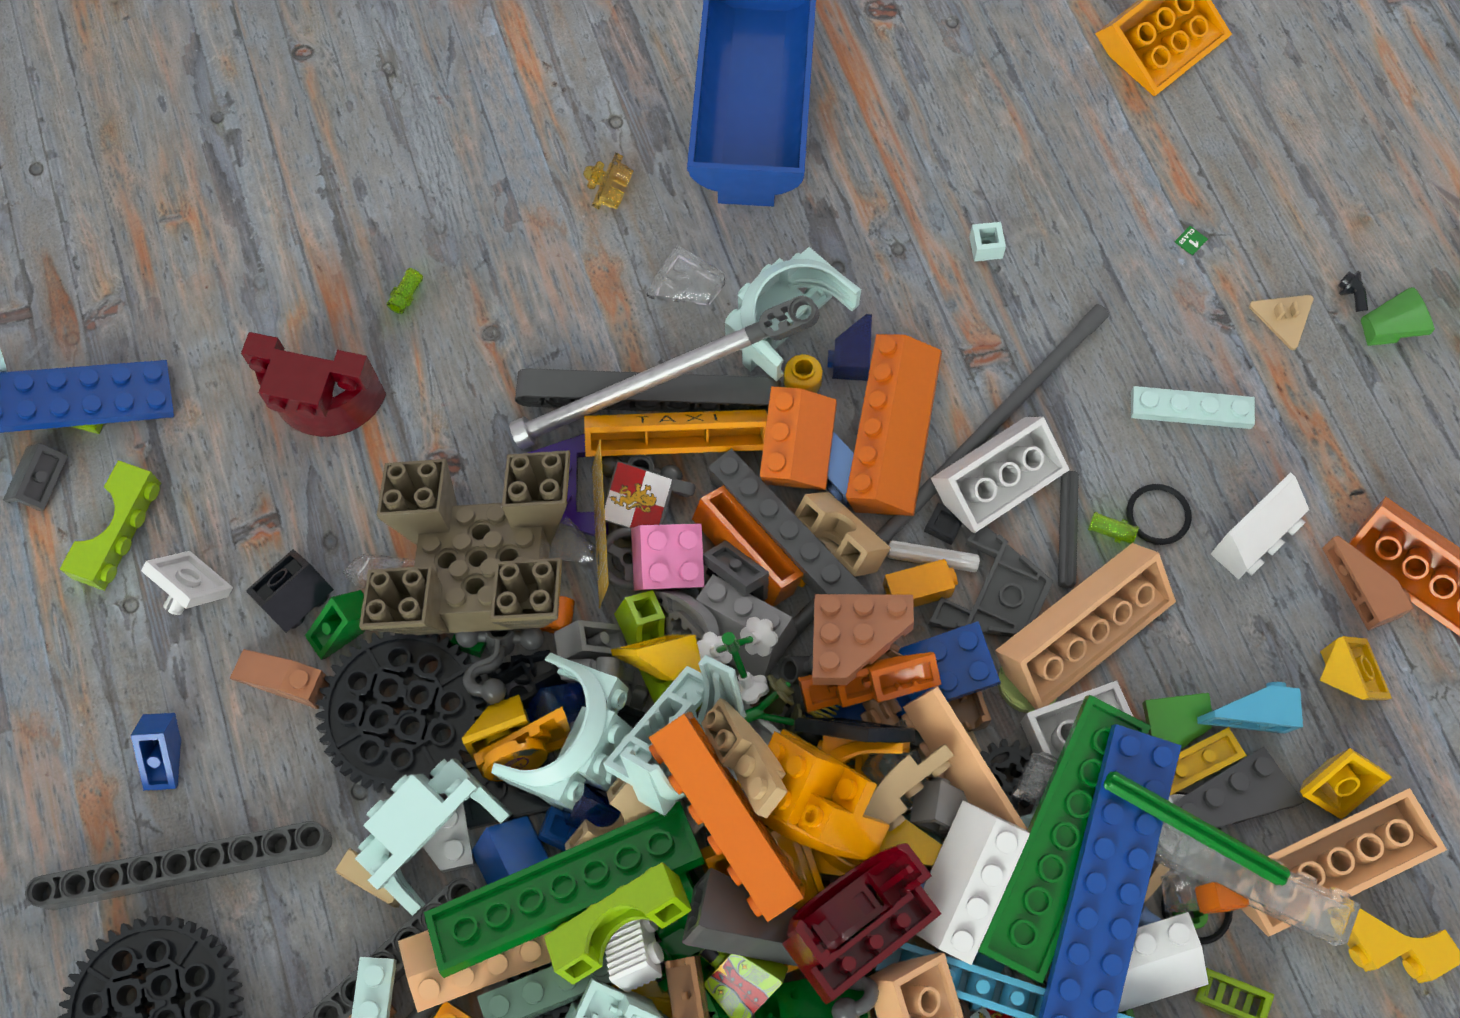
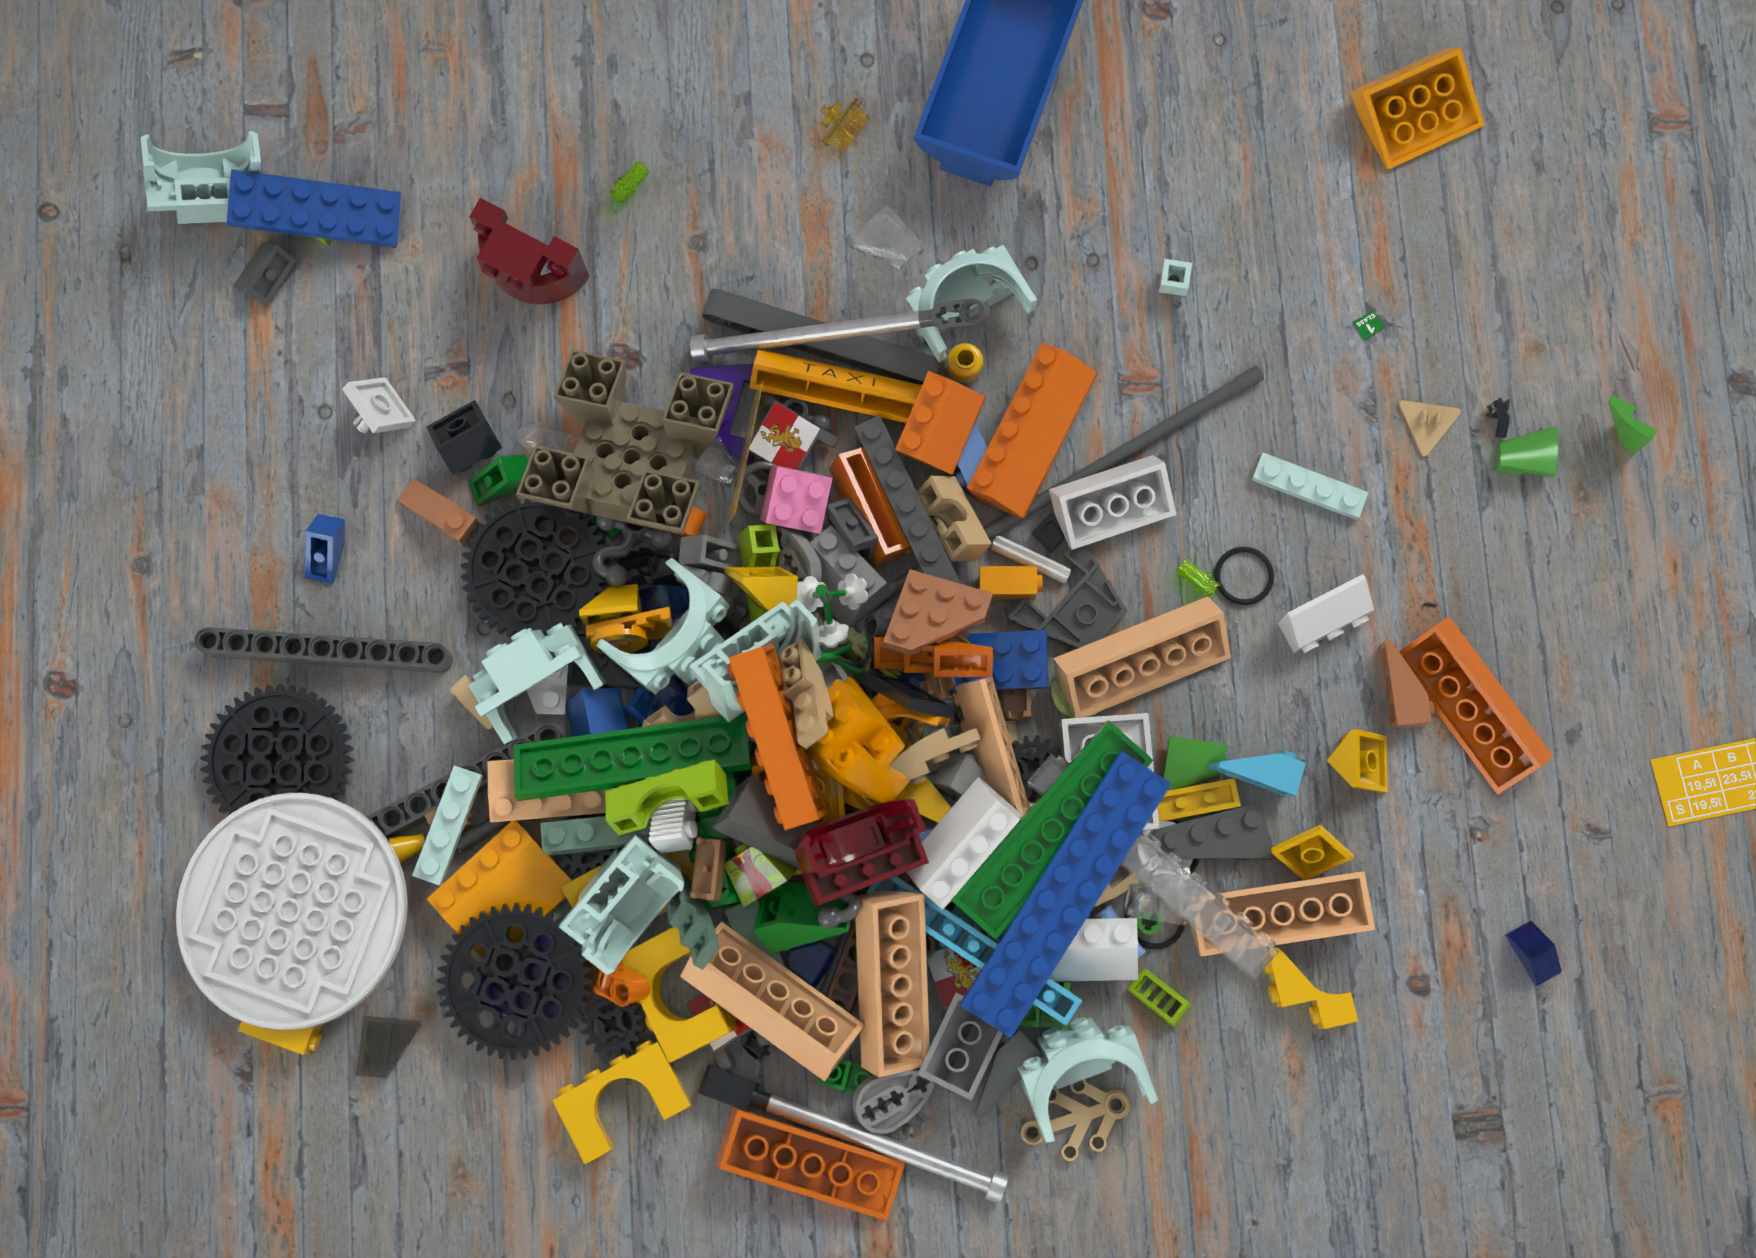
camera: 15 degrees right, 10 degrees up
lime arch [60,460,161,591] -> none
clear blue slope [827,314,872,381] -> none
dark grey axle [1058,471,1079,588] -> none
green axle [1103,772,1290,886] -> none
orange slope [1195,882,1250,914] -> none

